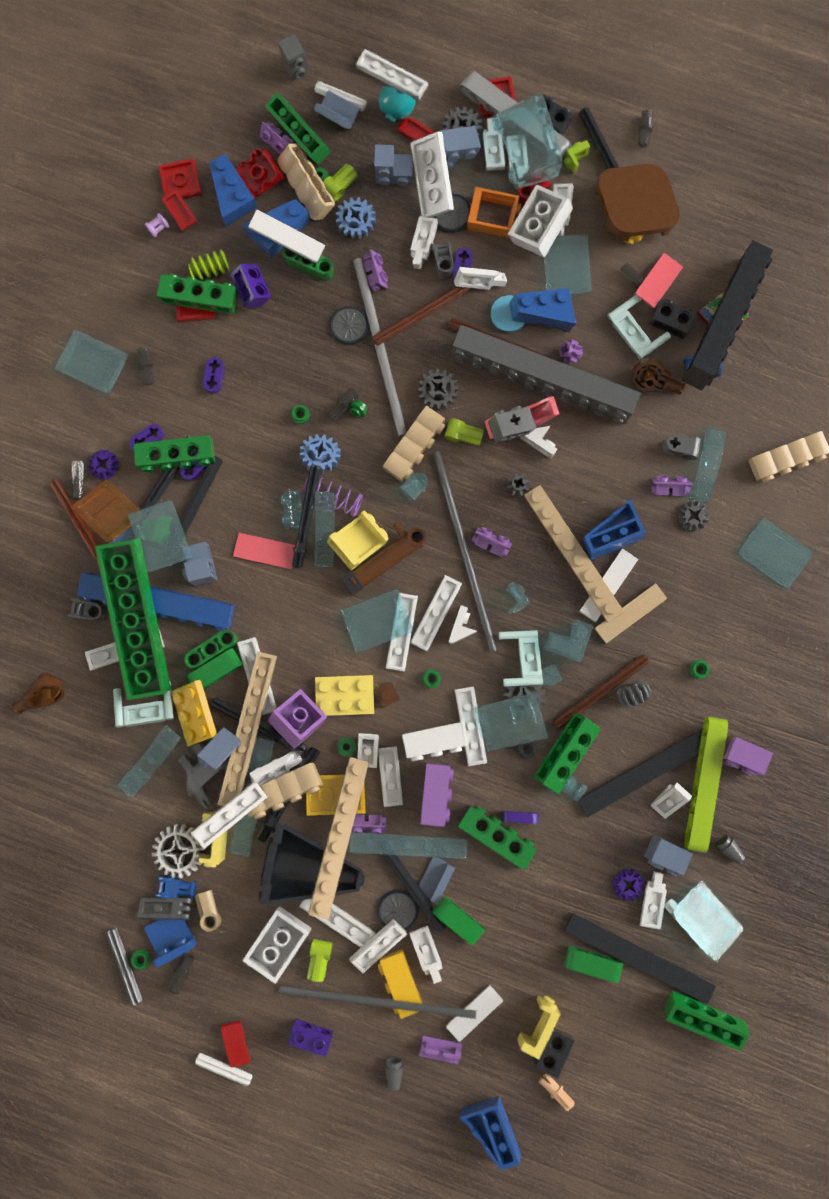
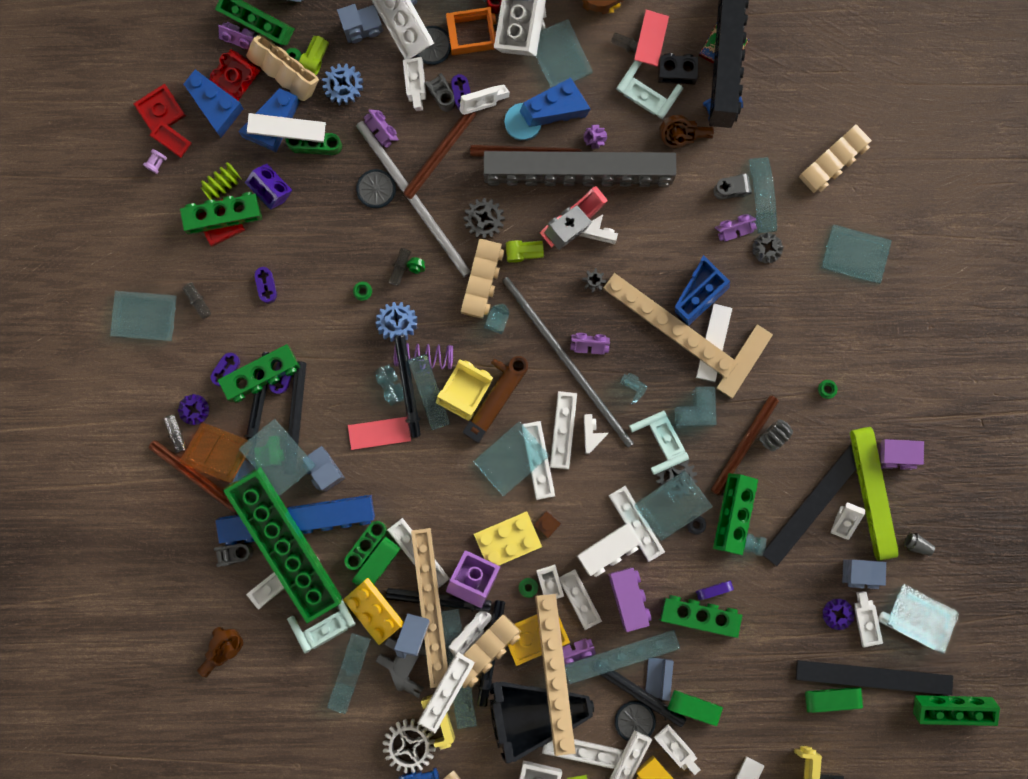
camera: 25 degrees left, 0 degrees up
green plate [422,669,441,689] -> none
clear light blue tile [542,663,563,686] -> none

